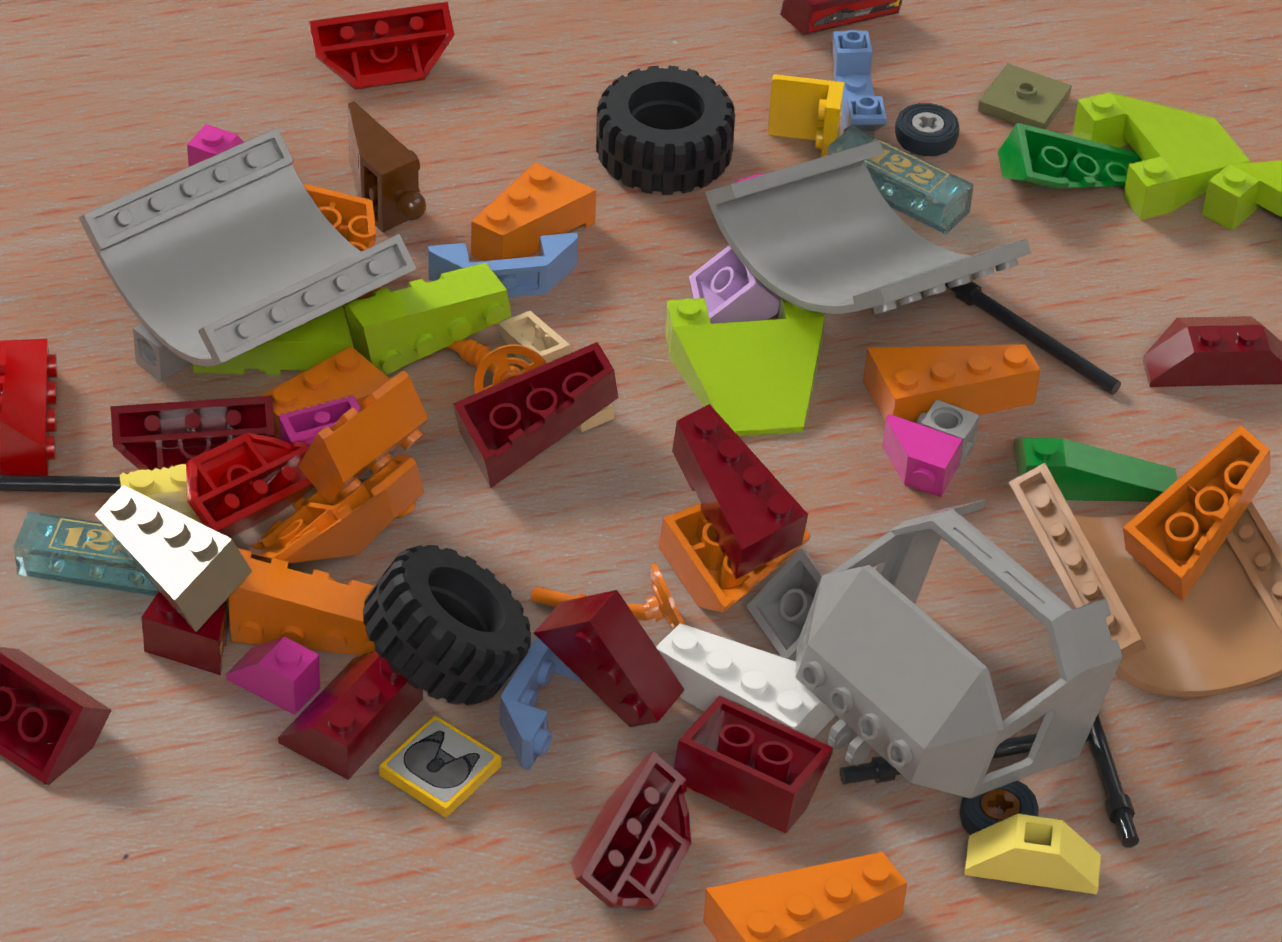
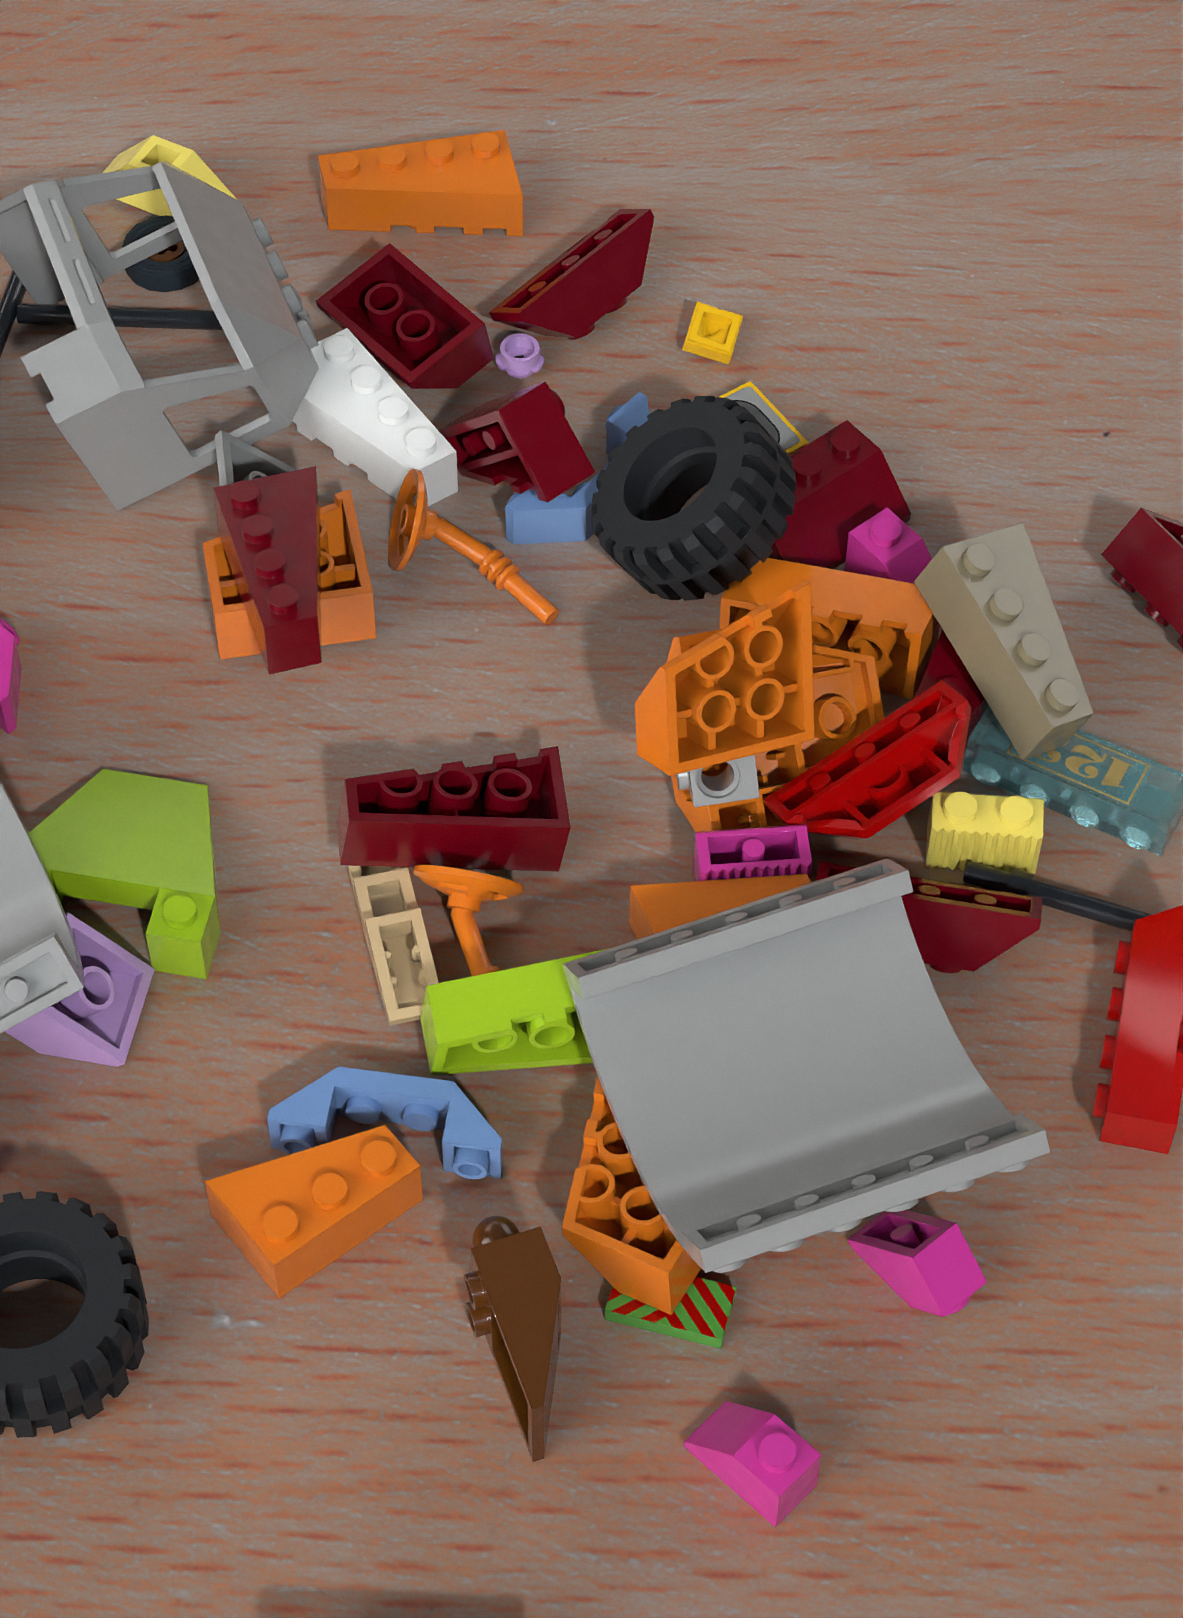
camera: 160 degrees left, 10 degrees up
none -> yellow tile [682,301,743,365]

